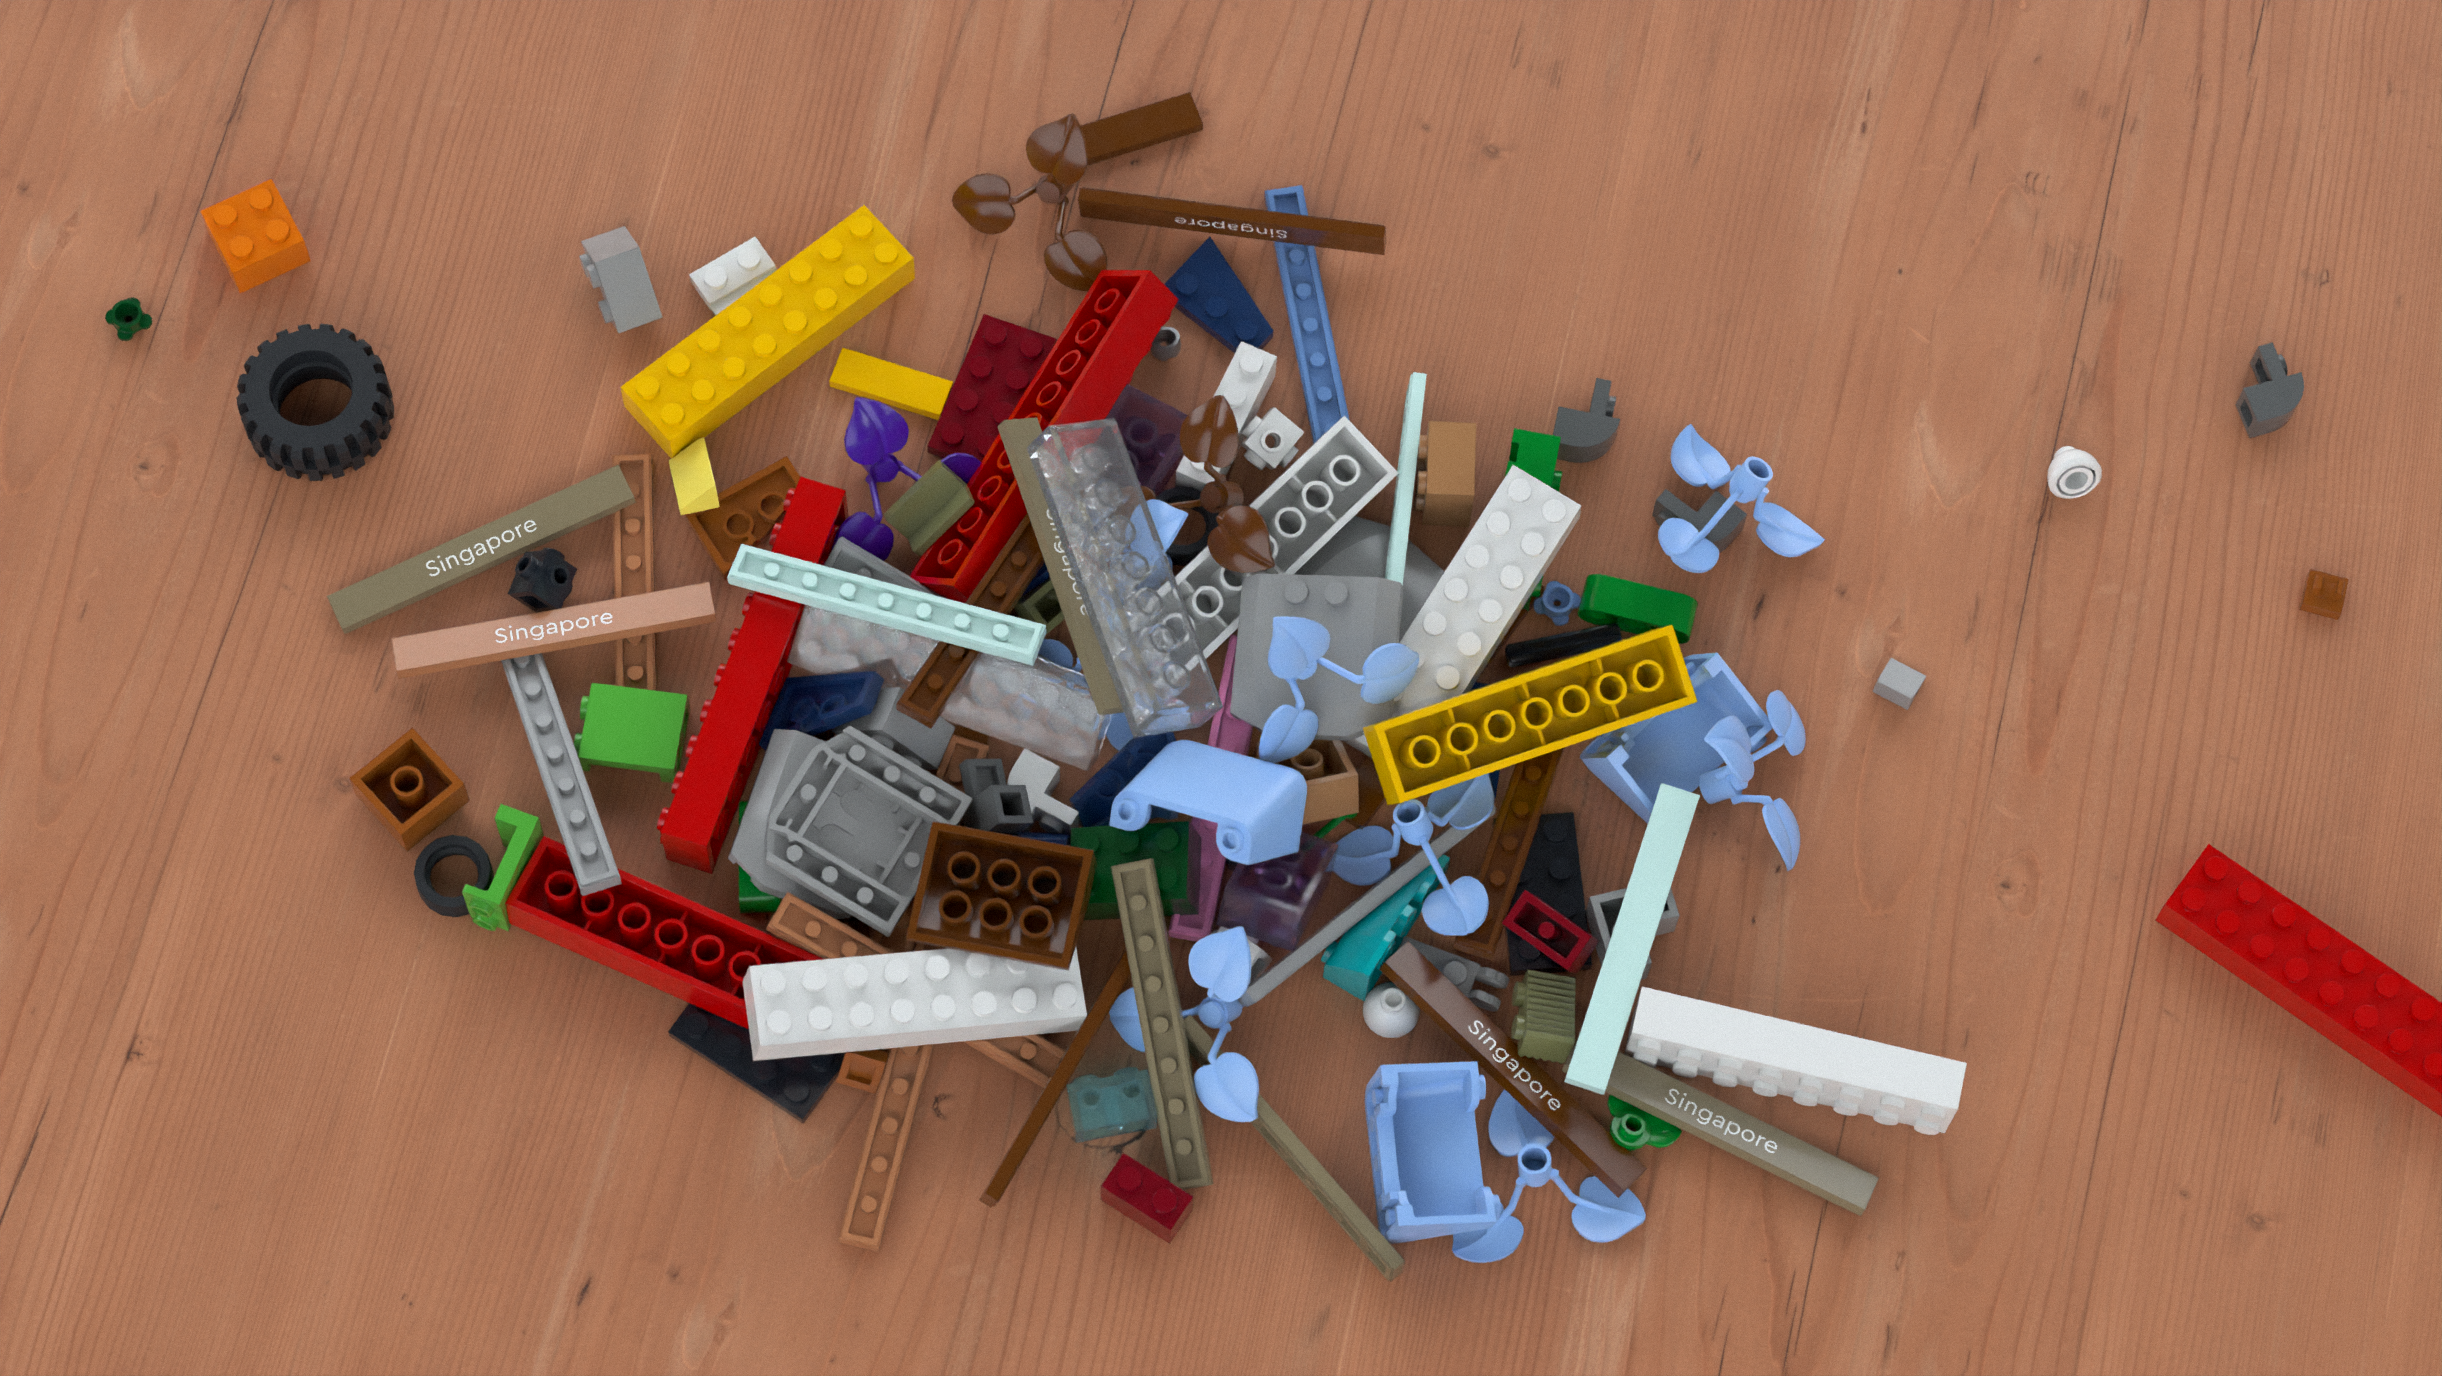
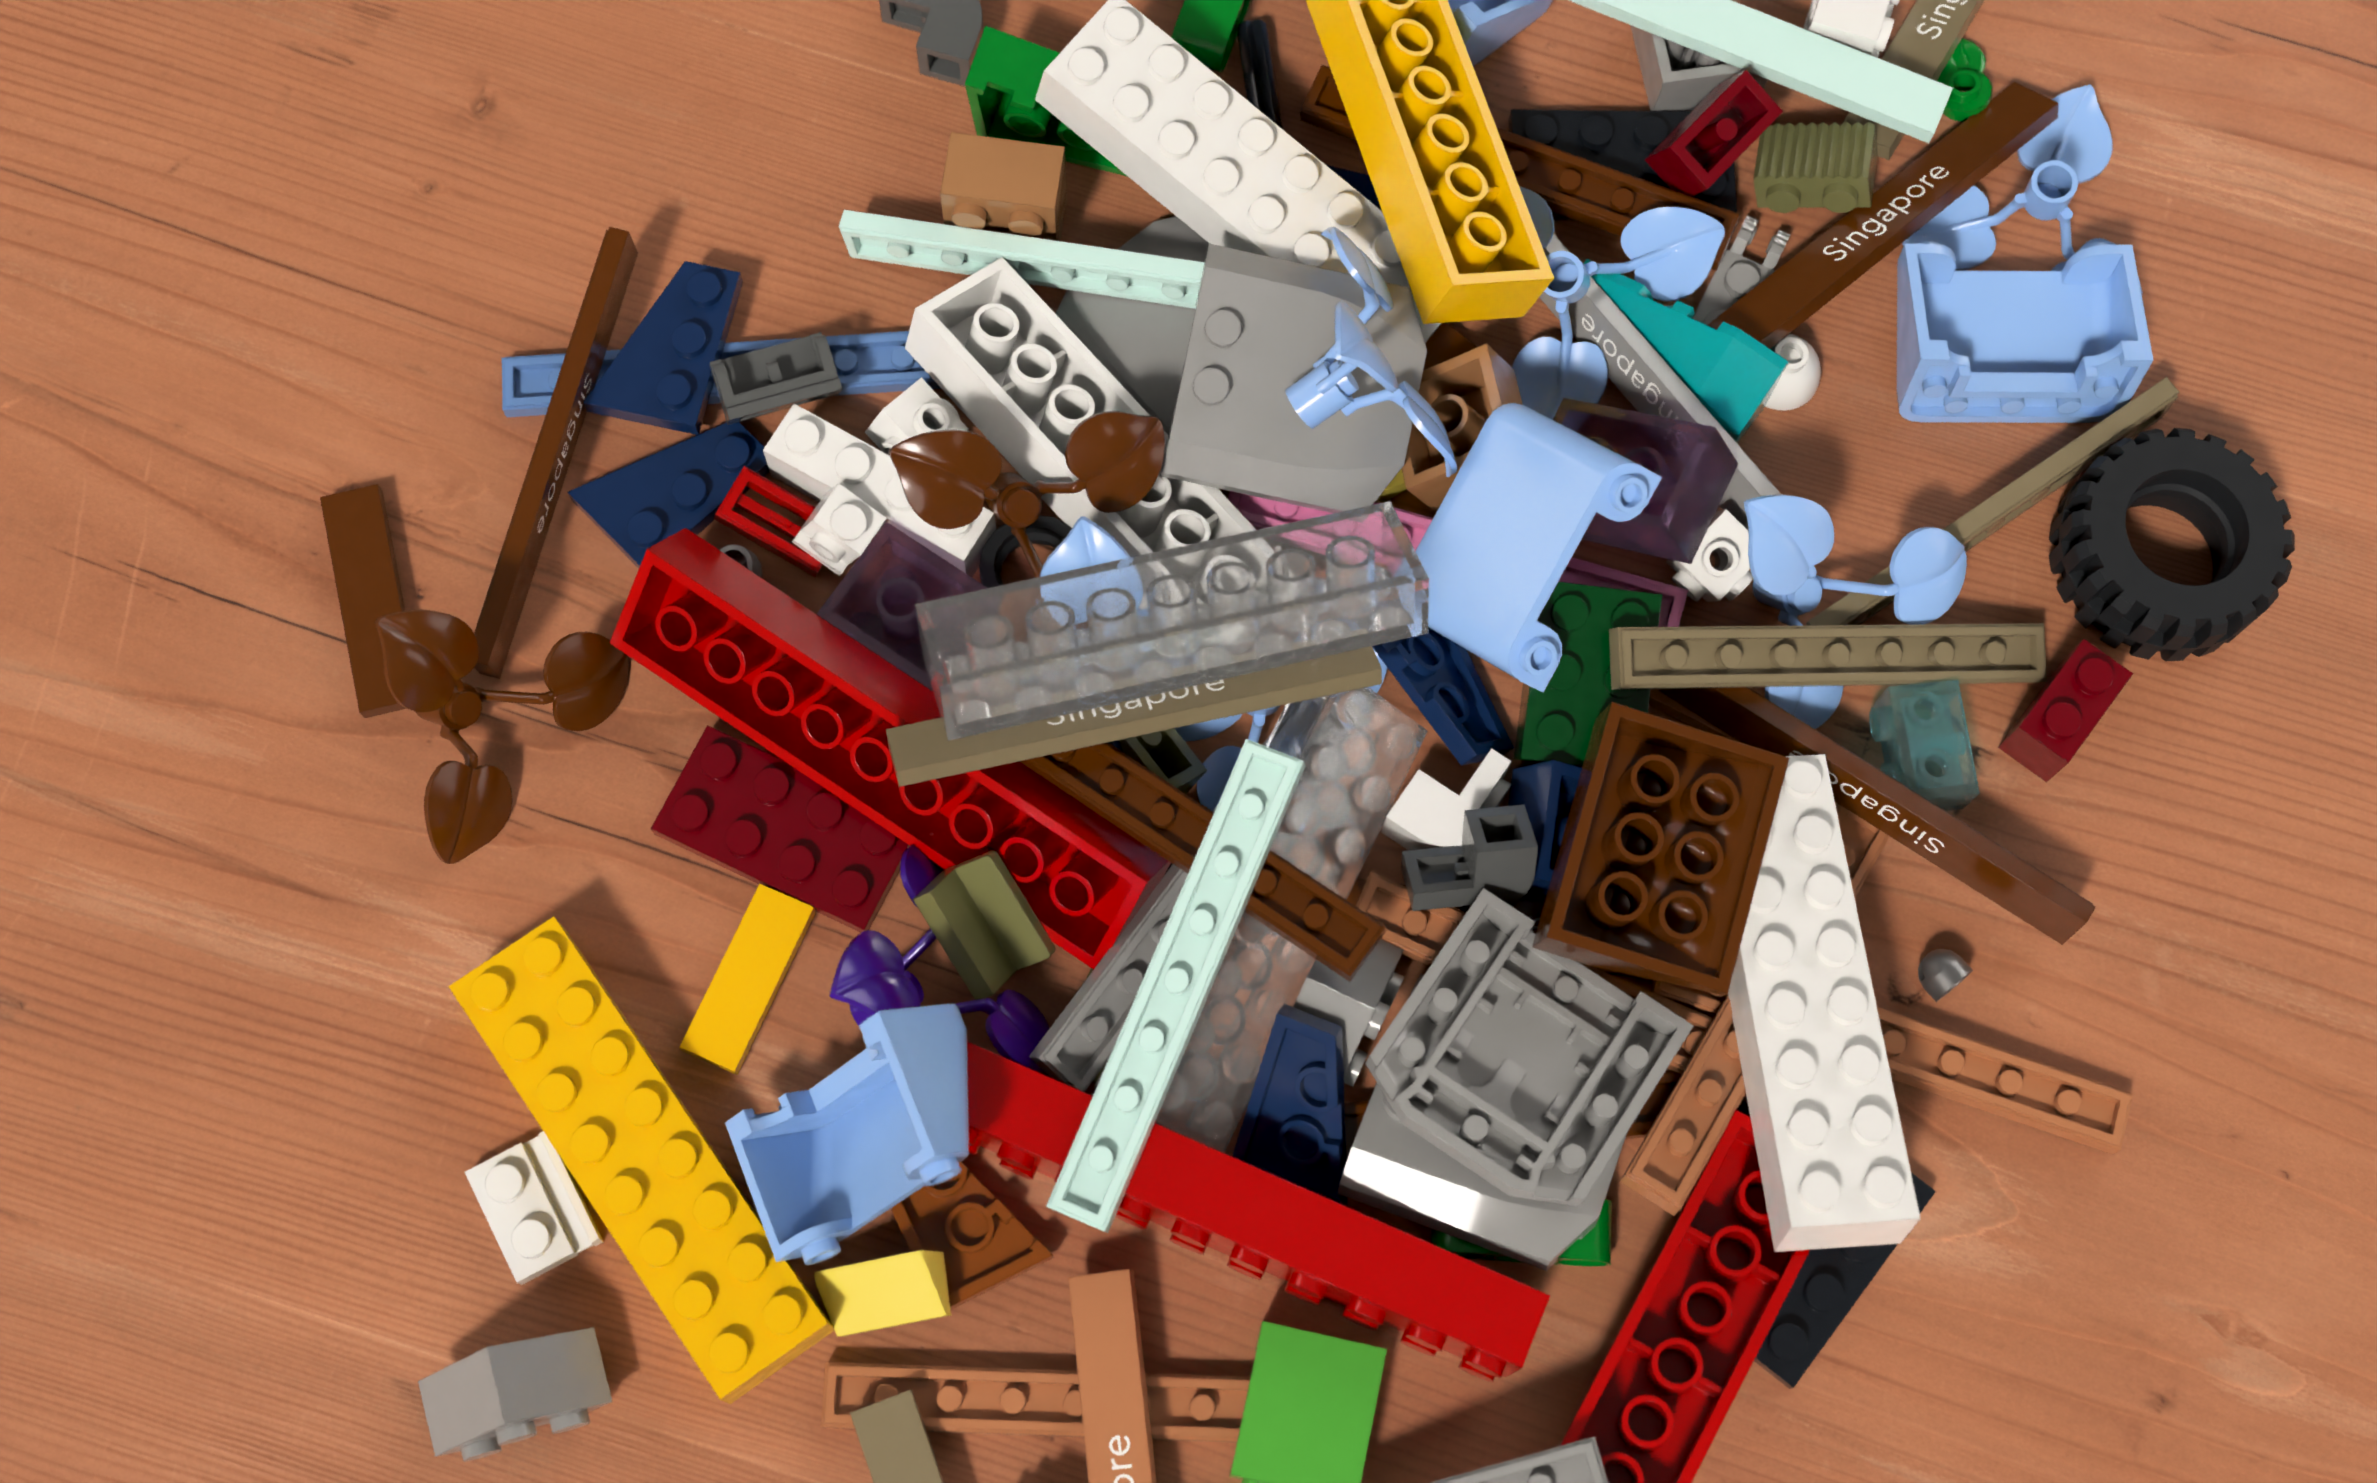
camera: 85 degrees left, 5 degrees up
none -> dark blue wing [583,261,743,435]
none -> dark grey hinge [709,332,842,425]
none -> red tile [714,466,823,577]
none -> light blue windscreen [725,1004,969,1265]
none -> white brick [792,483,887,576]
none -> flat silver hinge [1918,949,1973,1002]
none -> black tyre [2048,428,2295,661]

